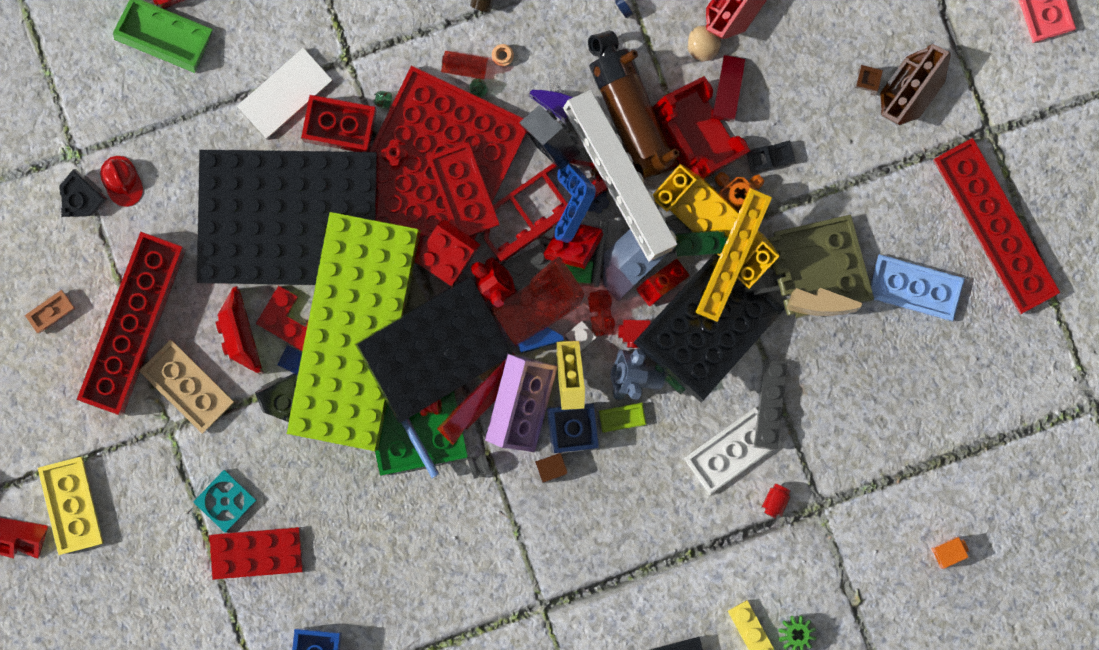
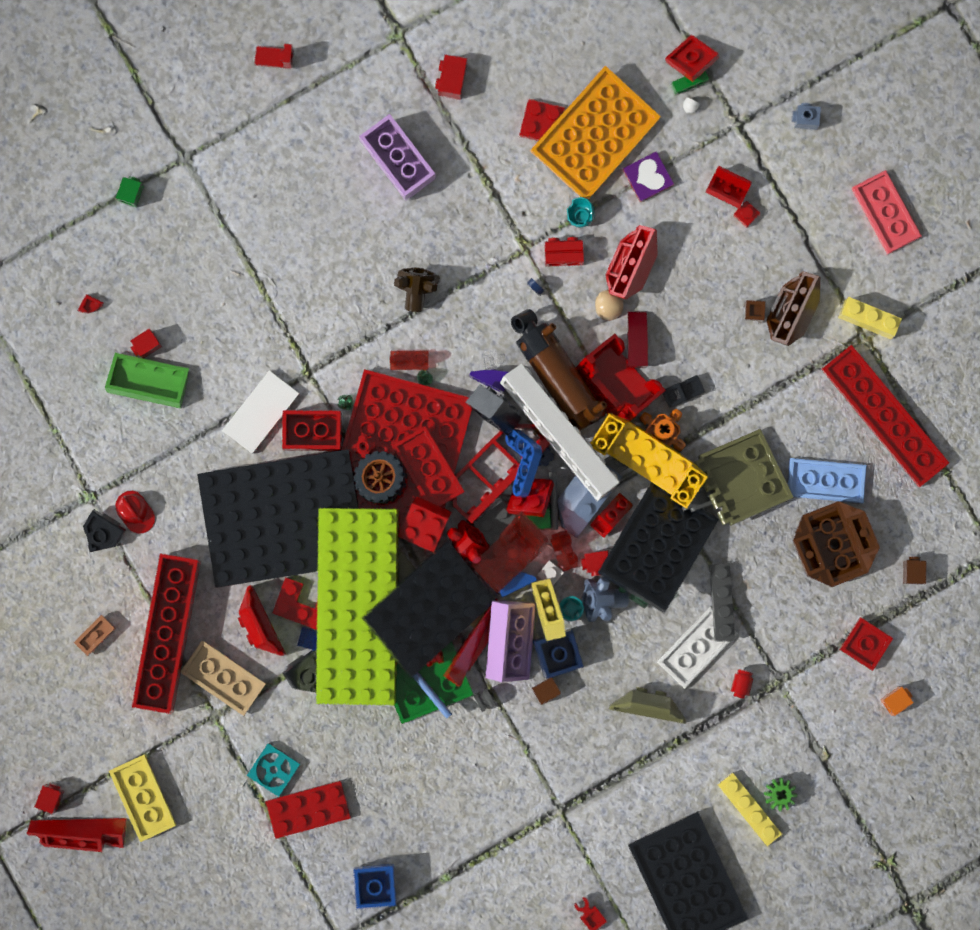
camera: 10 degrees left, 0 degrees up
light nougat plate [492,44,514,66] -> none
lime tile [599,403,647,433] -> none
dark green hinge [675,230,729,257] -> none
yellow plate [696,188,772,322] -> none
tan slope [786,288,862,316] -> none
none -> black wheel [354,451,407,504]
none -> teal wheel [559,596,584,622]
none -> olive wedge [608,687,687,724]
none -> reddish brown piece [792,501,880,587]
none -> light yellow brick [838,297,902,339]
none -> red plate [839,617,893,671]
none -> reddish brown brick [903,557,926,585]

